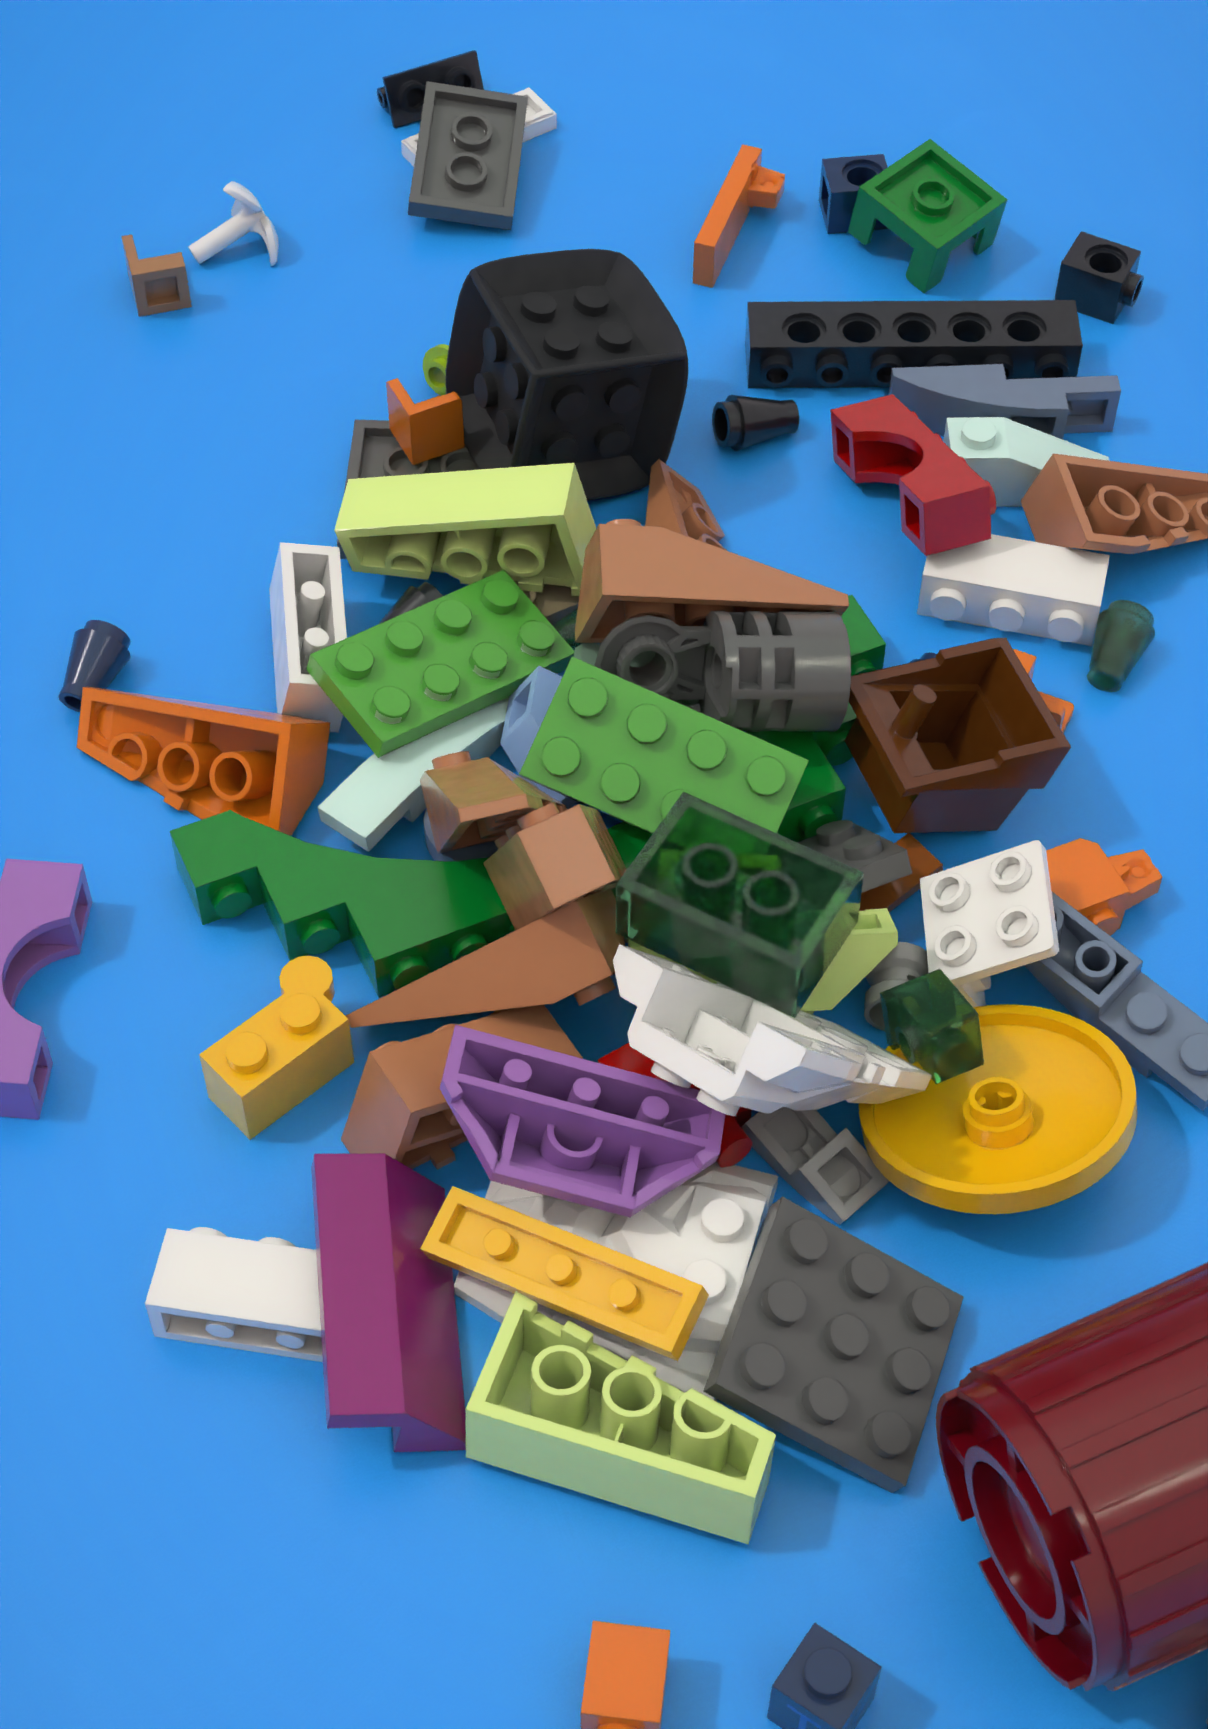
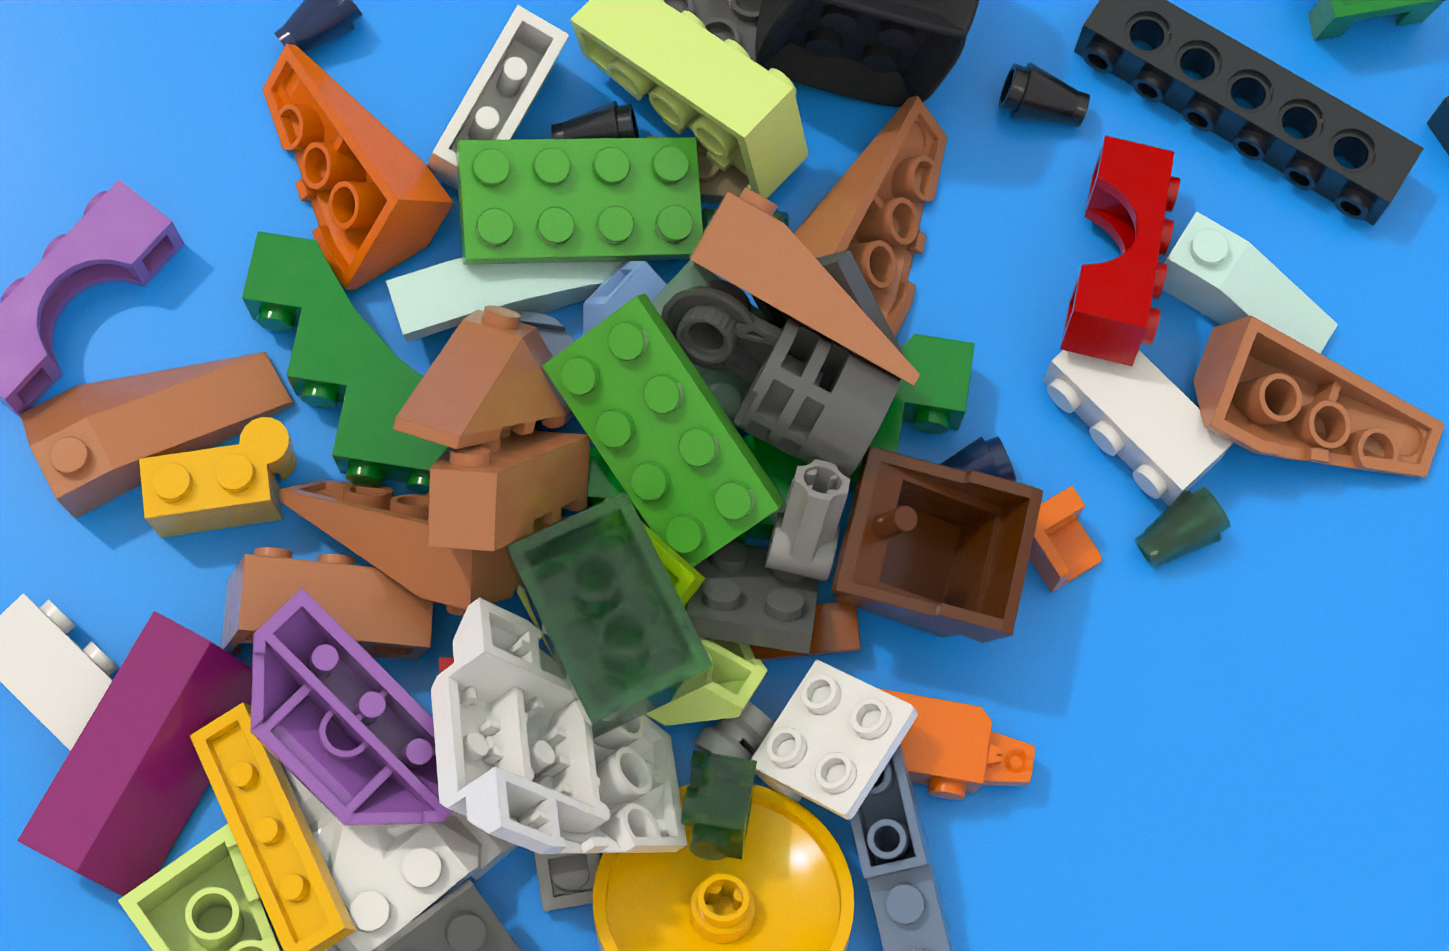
camera: 30 degrees right, 20 degrees up
sand blue slope [889,364,1121,439] -> none
none -> nougat wedge [20,352,294,519]
none -> light grey piece [765,459,850,582]

